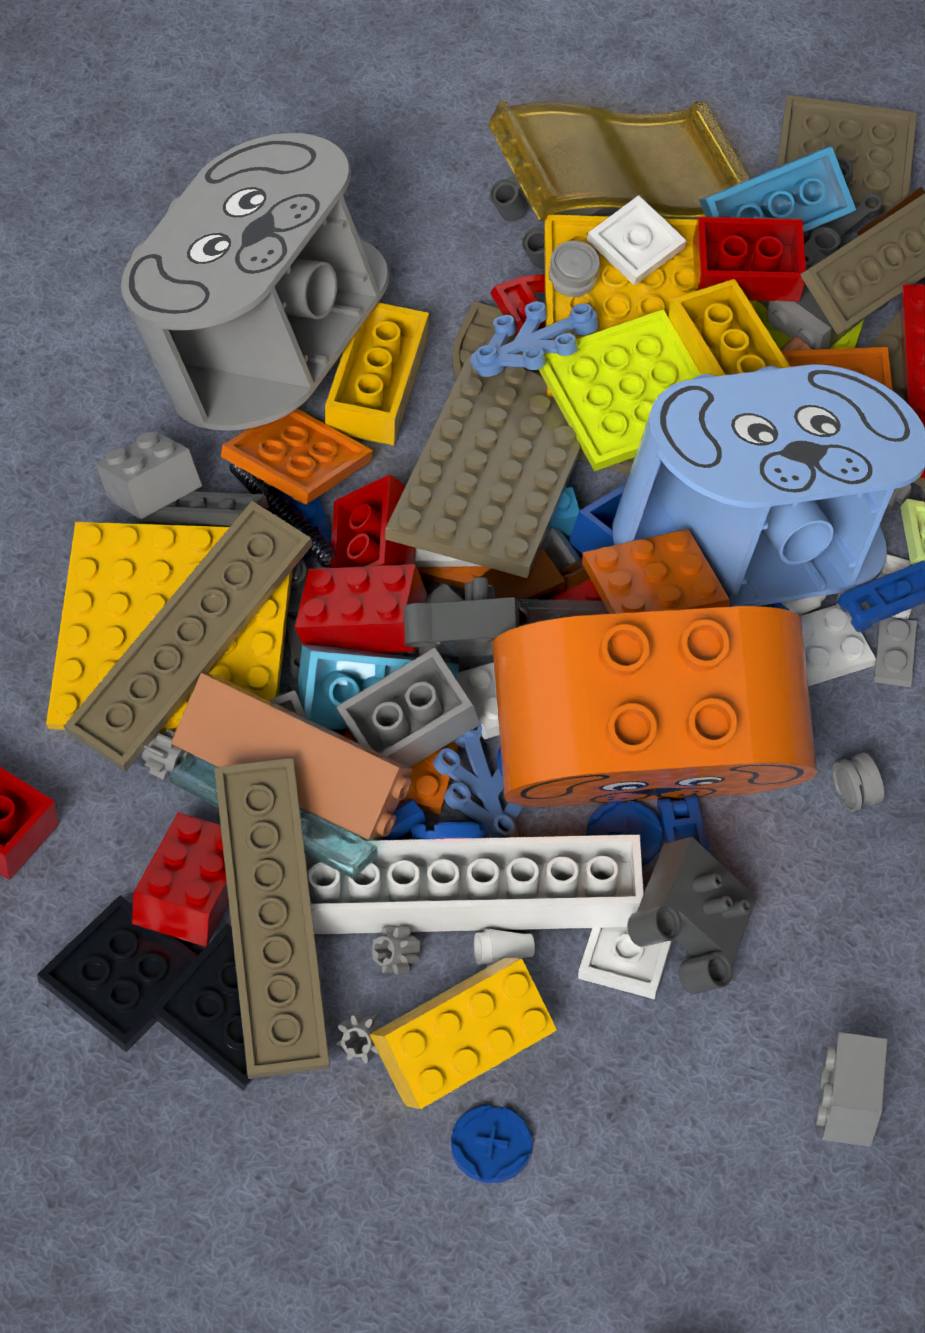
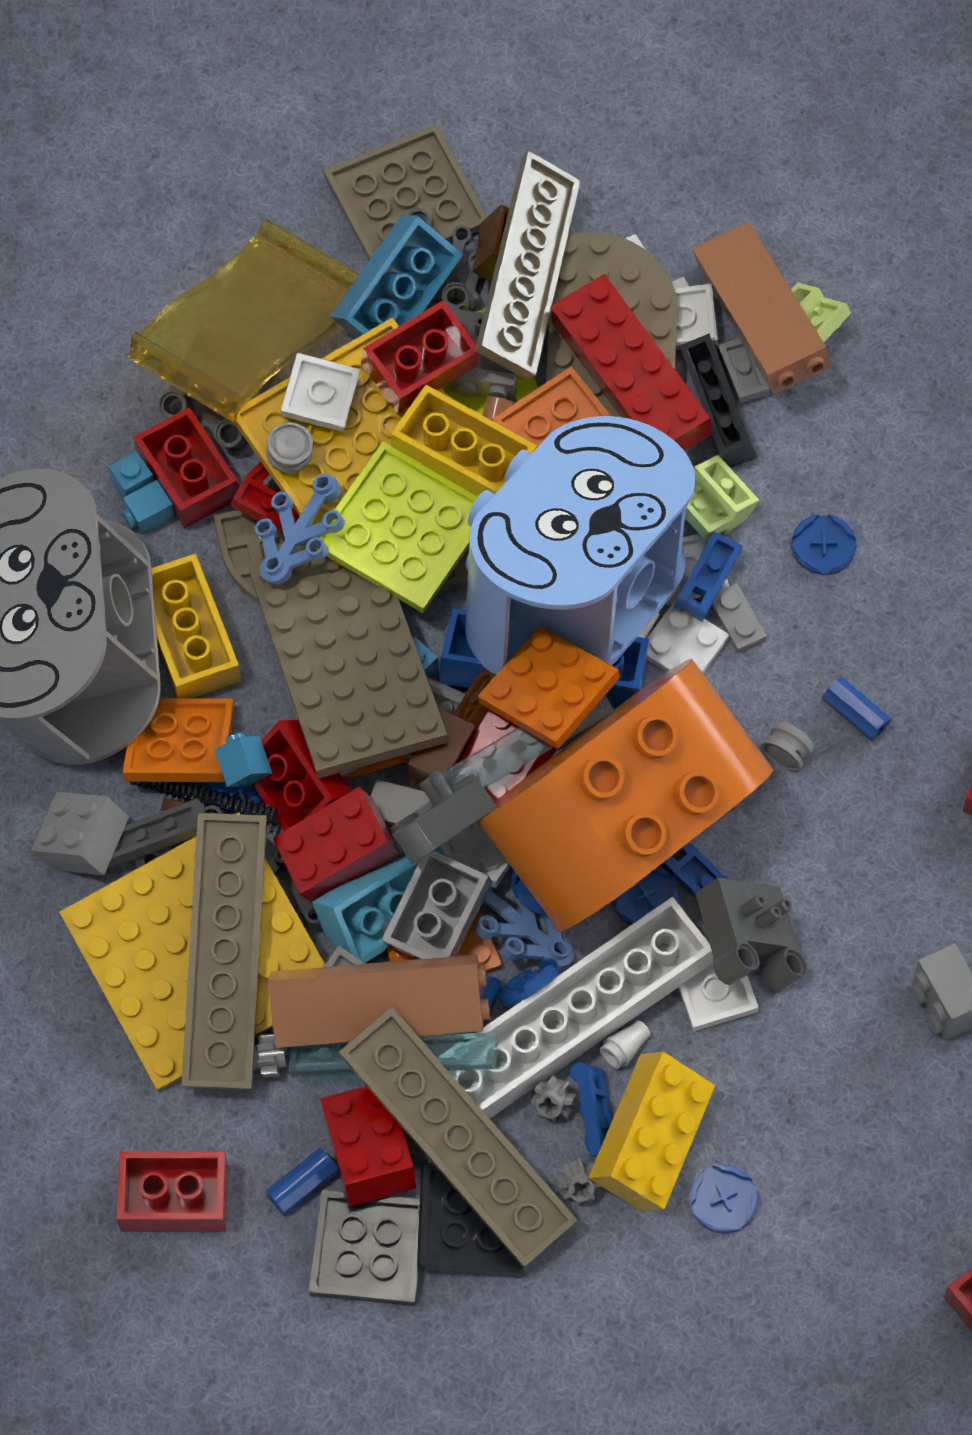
camera: 30 degrees left, 10 degrees up
none -> dark azure brick [108,451,154,499]
none -> dark azure brick [122,480,175,535]
none -> red brick [133,407,239,528]
none -> dark azure brick [215,733,272,787]
none -> blue axle [266,1148,339,1216]
none -> blue plate [570,1062,613,1158]

